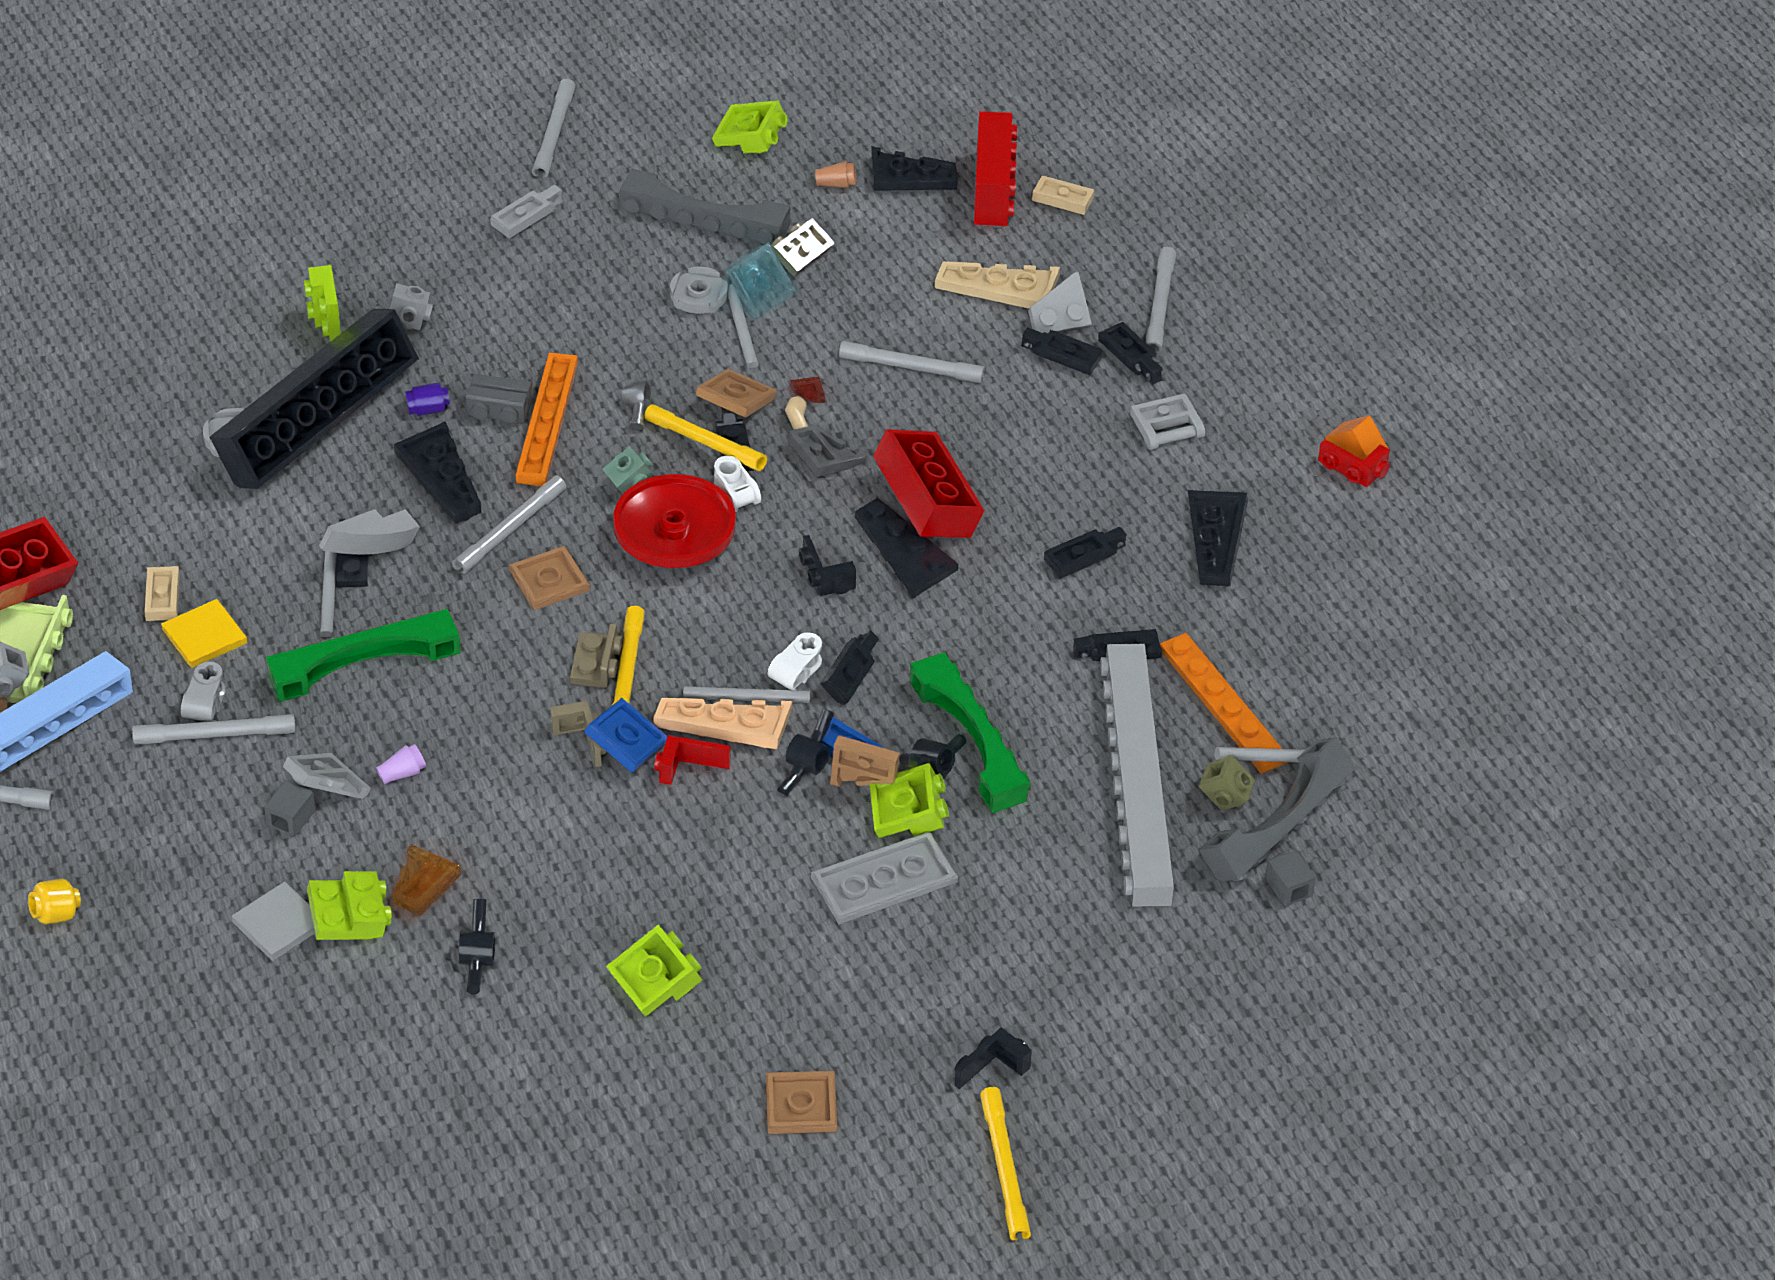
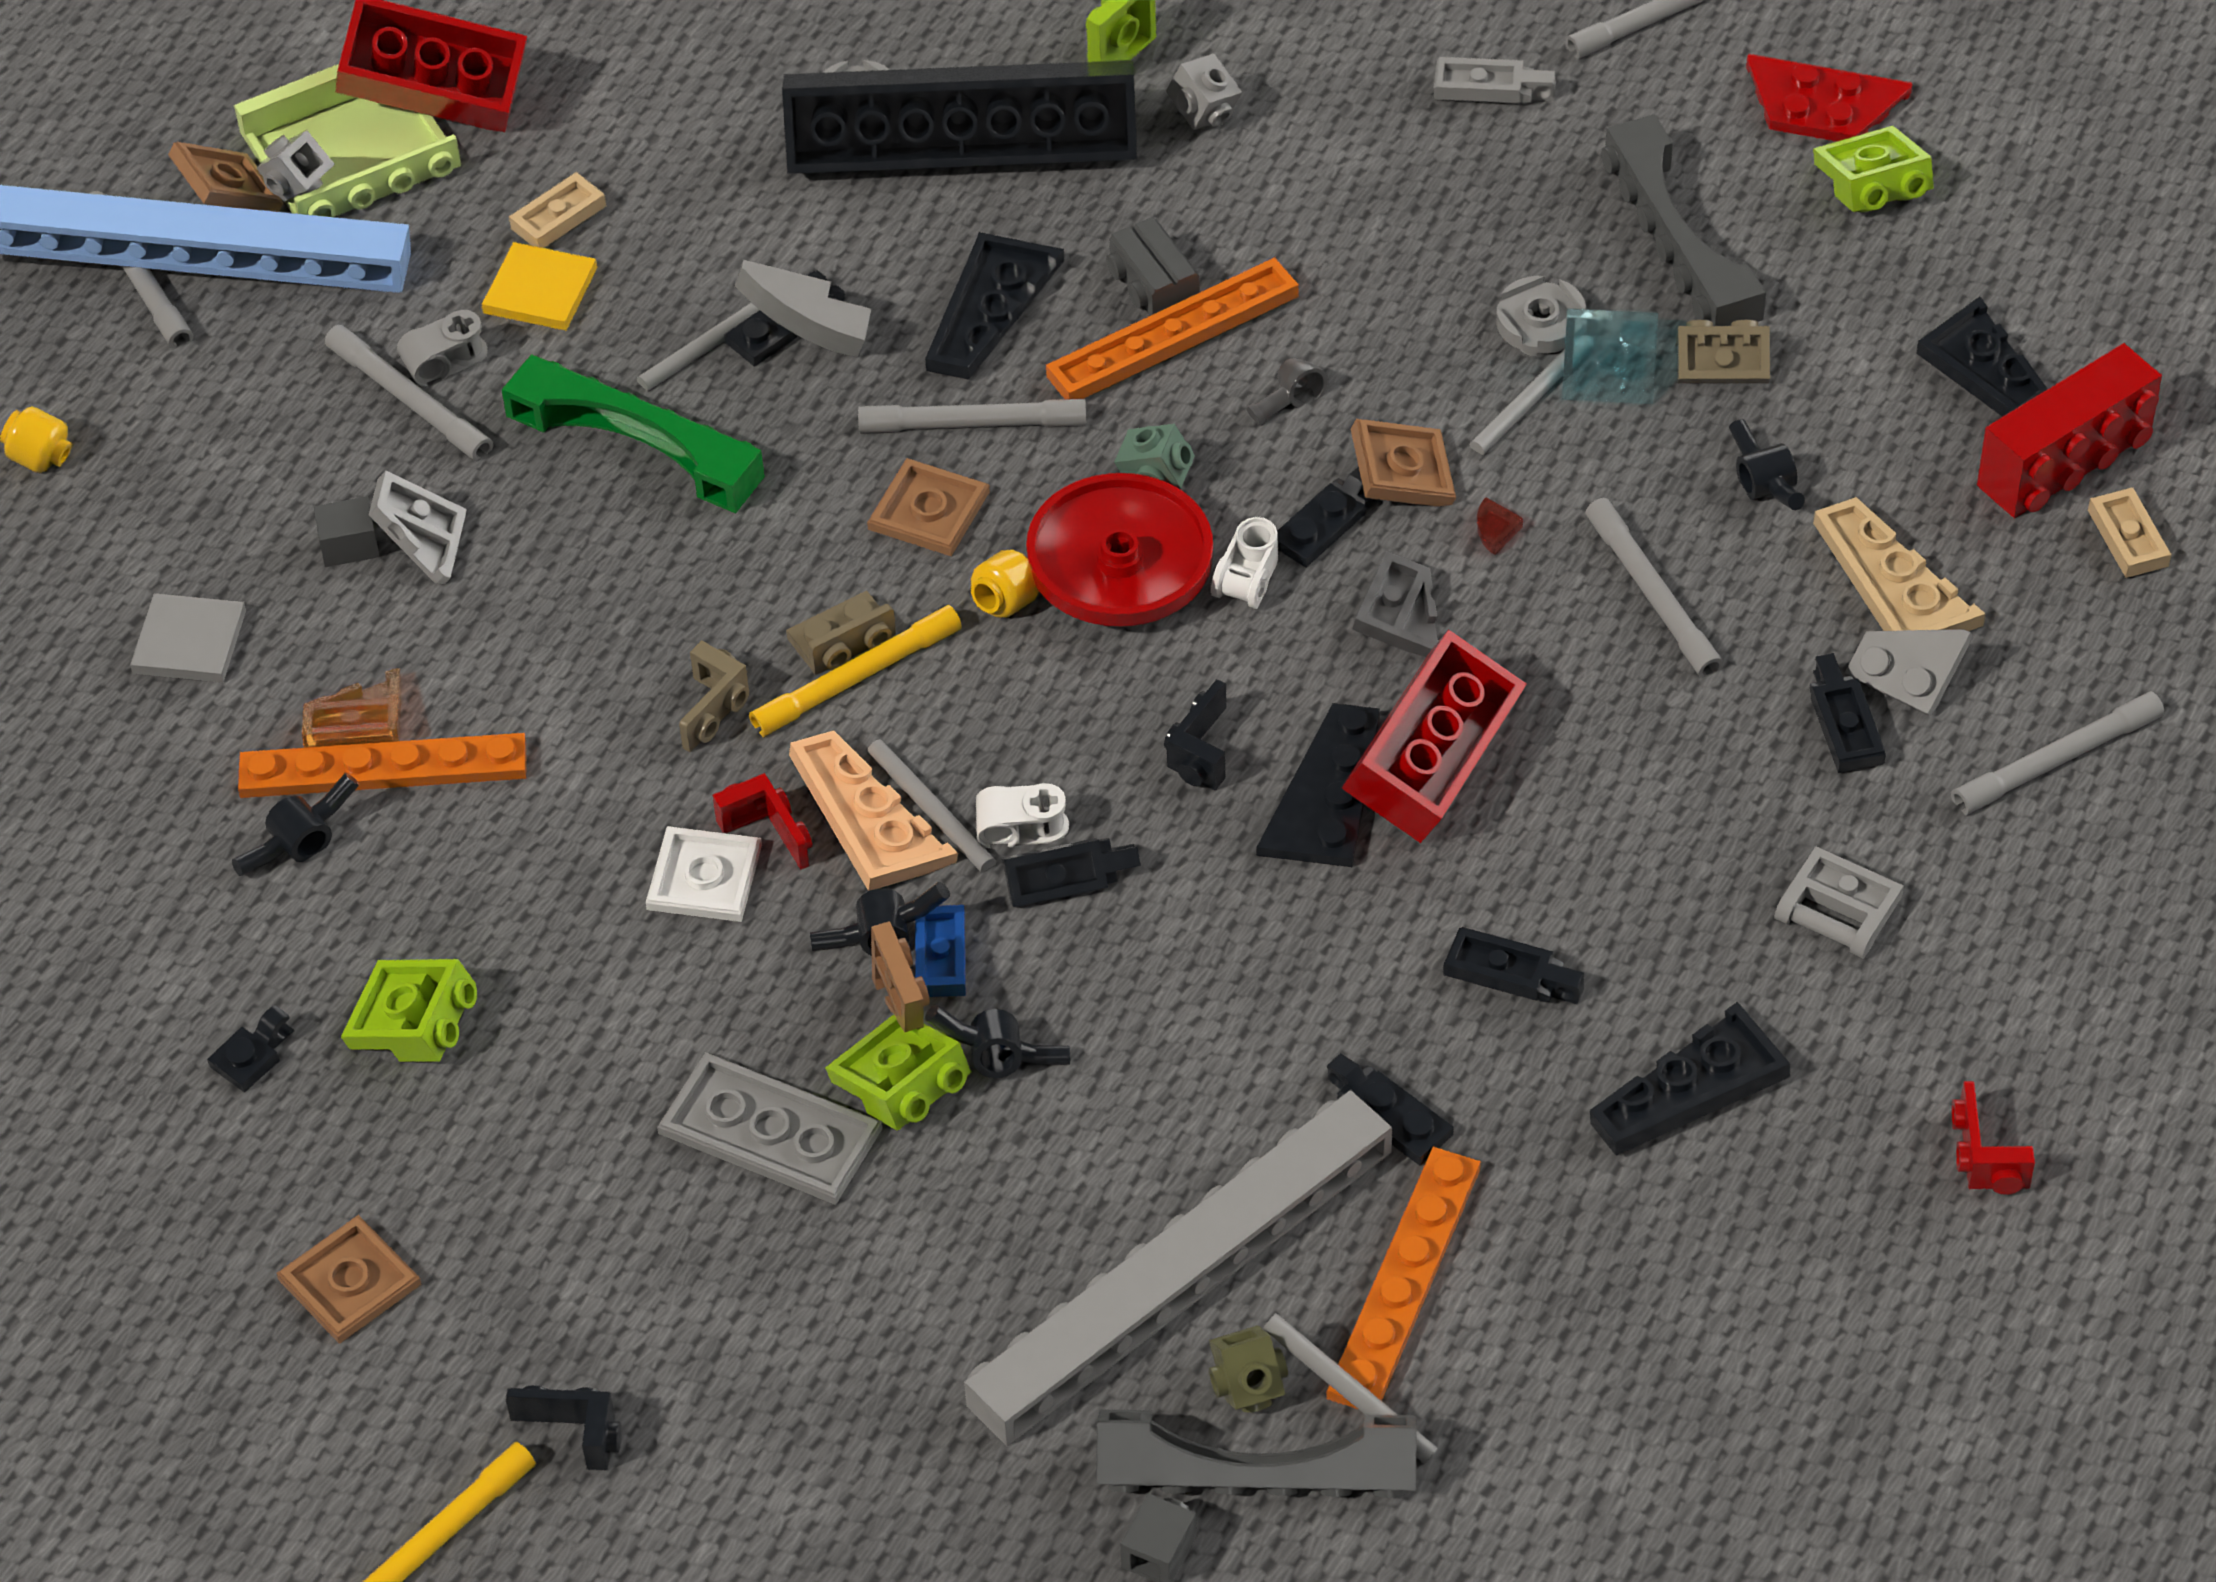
camera: 55 degrees right, 5 degrees up
lime plate [307,871,392,940] -> none
lavender cone [376,744,426,785] -> none
dark purple brick [405,382,450,416] -> none
blue tile [584,698,667,773] -> none
yellow piece [644,404,767,471] -> none
tan arm [785,396,808,430] -> none
nougat cone [815,161,857,188] -> none
green arch [910,652,1031,814] -> none
black hinge [1098,322,1163,385] -> none
orange slope [1325,415,1389,460] -> none
none -> black plate [207,1005,294,1093]
none -> orange plate [238,733,527,798]
none -> white tile [646,826,762,922]
none -> yellow head [971,549,1039,618]
none -> black piece [1729,419,1805,510]
none -> red wing [1746,54,1913,142]

